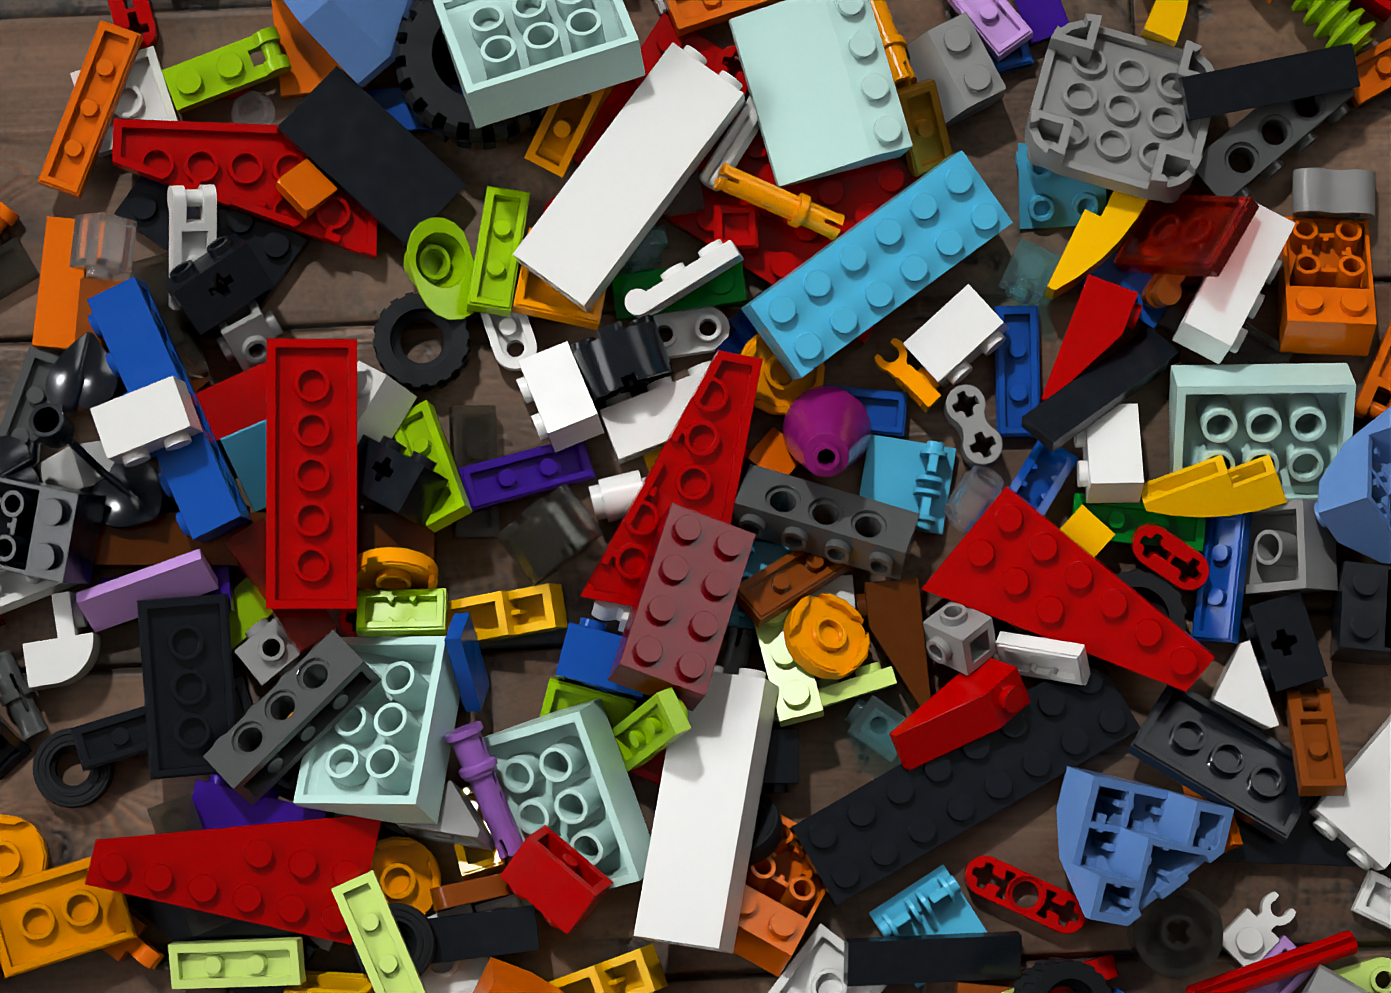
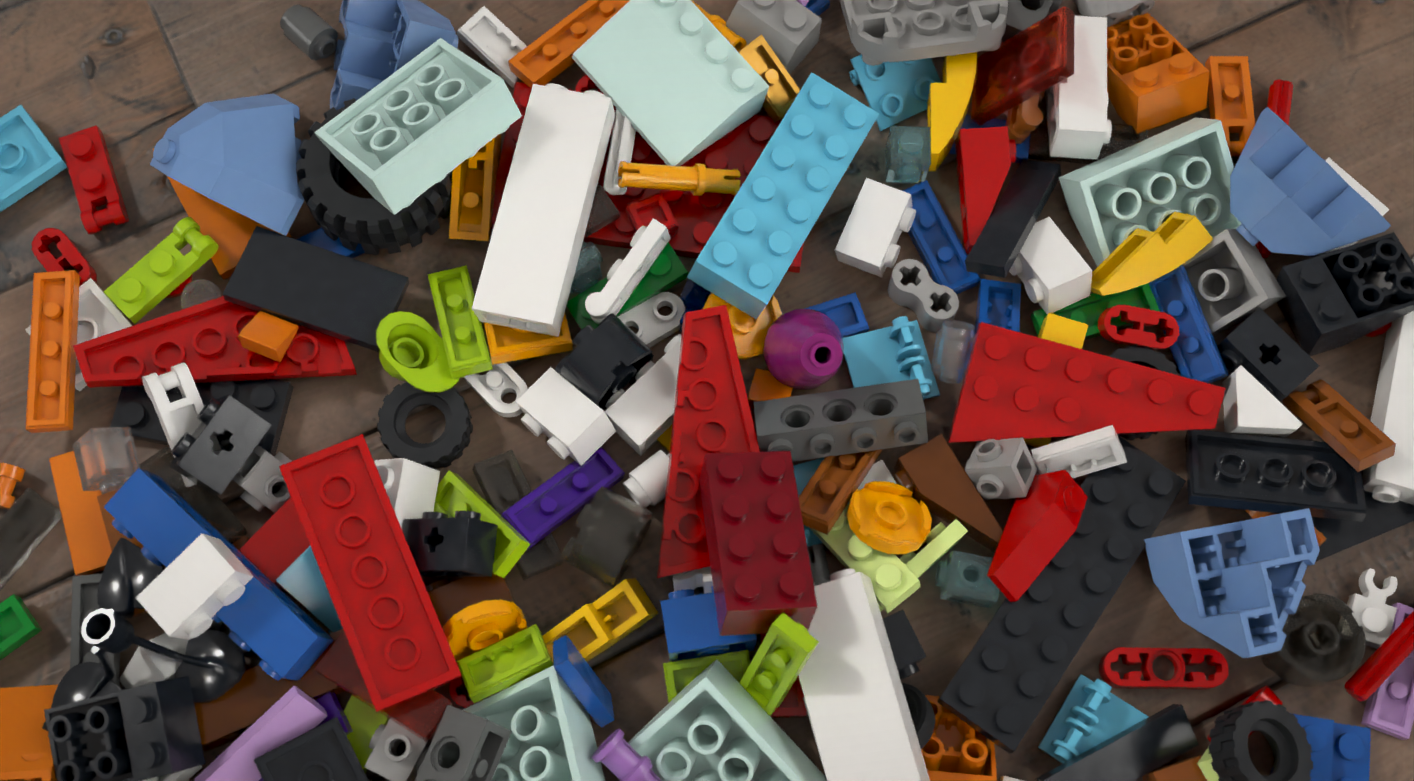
camera: 25 degrees left, 10 degrees down
light orange plate [873,338,941,413] -> none

